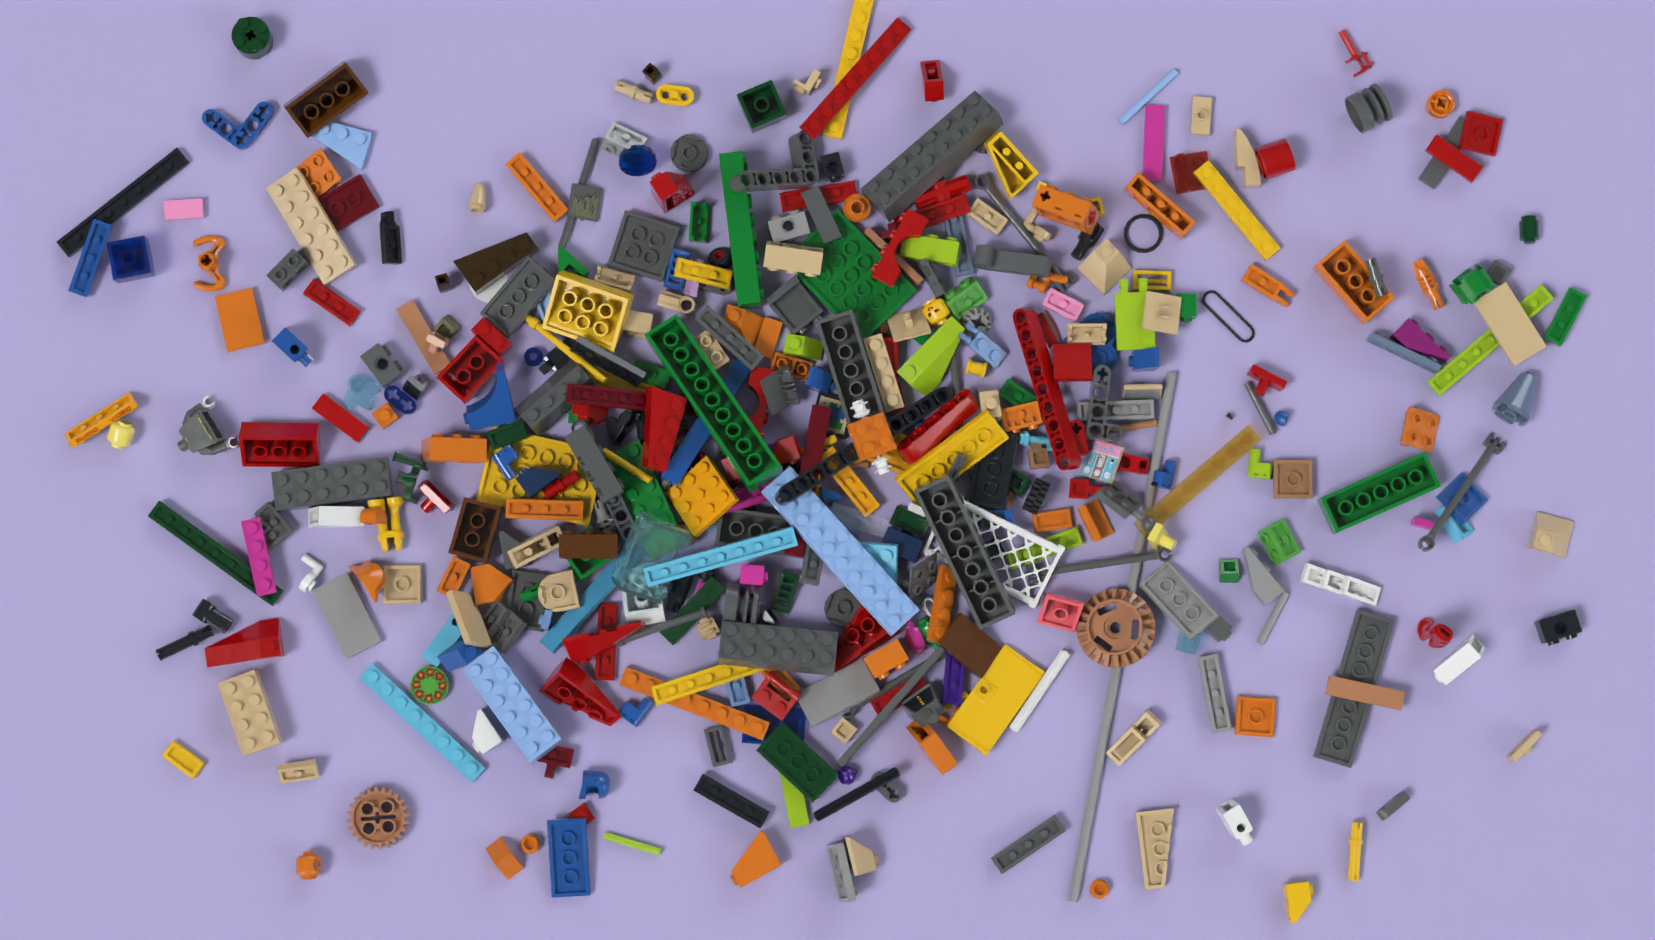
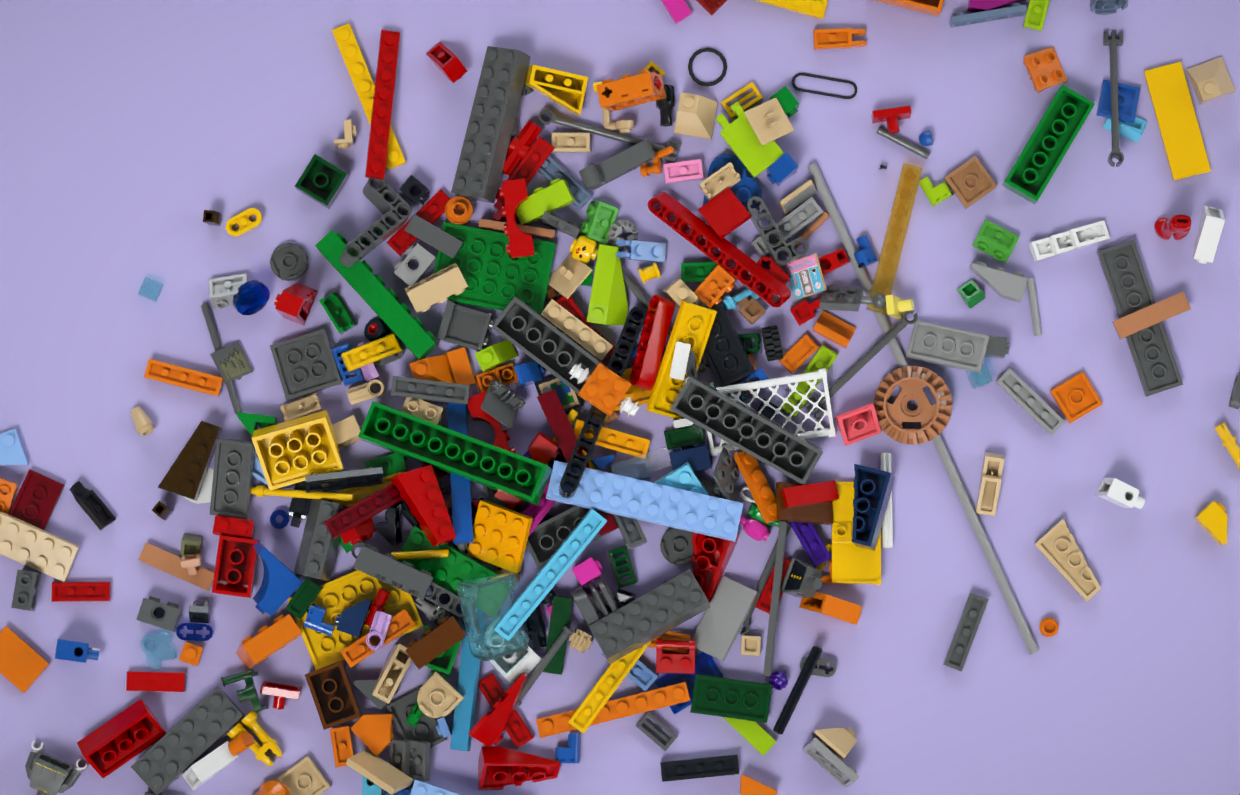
camera: 25 degrees left, 0 degrees up
tan pin [614,79,654,105] -> none
orange brick [863,639,909,680] -> none
red sticker [1037,310,1062,348] -> none
orange brick [1124,172,1196,240] -> none
dark pink tile [1410,517,1434,530] -> none
none -> clear light blue tile [138,277,164,302]
none -> lavender piece [366,611,392,651]
none -> white sticker [670,342,691,380]
none -> red tile [781,480,840,508]
none -> dark blue wedge [852,464,895,551]
none -> yellow tile [1143,62,1211,181]

